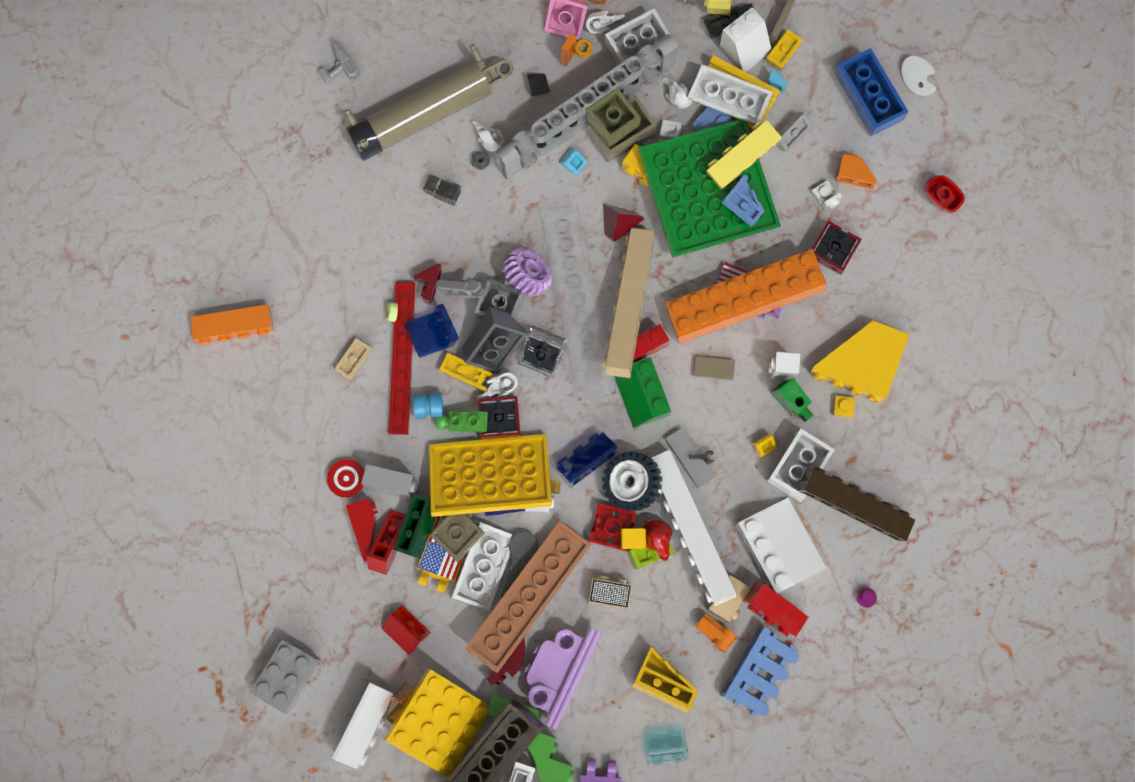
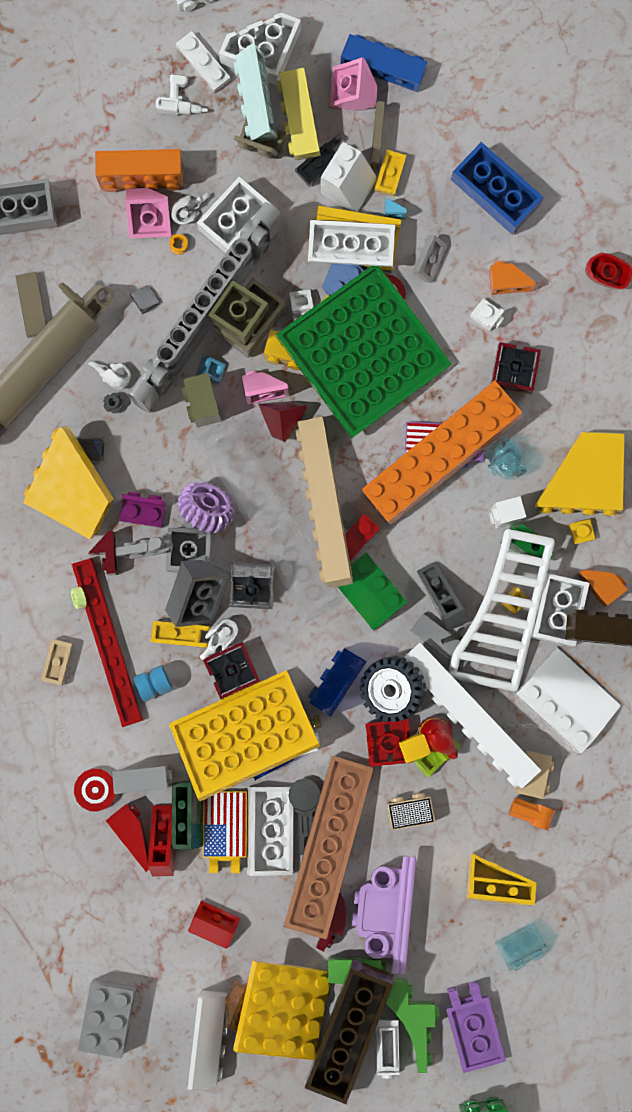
camera: 20 degrees left, 5 degrees up
clear blue bracket [404,304,459,358] -> none
dark tan tile [429,514,485,562] -> none
bright green plate [434,411,488,432] -> none
orange tile [560,33,577,67] -> none
white piece [662,77,693,109] -> none
dark tan tile [694,356,735,381] -> none
light yellow wedge [706,120,782,190] -> none
medium blue fence [720,626,799,716] -> none
medium blue wing [722,174,764,227] -> none
red brick [743,581,809,637] -> none
white piece [902,56,936,96] -> none
none -> dark tan tile [15,272,46,338]
none -> yellow slope [23,425,114,539]
none -> magenta bracket [119,492,166,528]
none -> olive brick [181,373,222,428]
none -> bright pink slope [242,370,289,405]
none -> light grey plate [341,501,363,531]
none -> dark grey slope [417,561,468,631]
none -> white bar [448,529,555,692]
none -> clear light blue cylinder [487,436,528,480]
none -> clear hinge [502,721,547,731]
none -> orange slope [577,570,628,607]

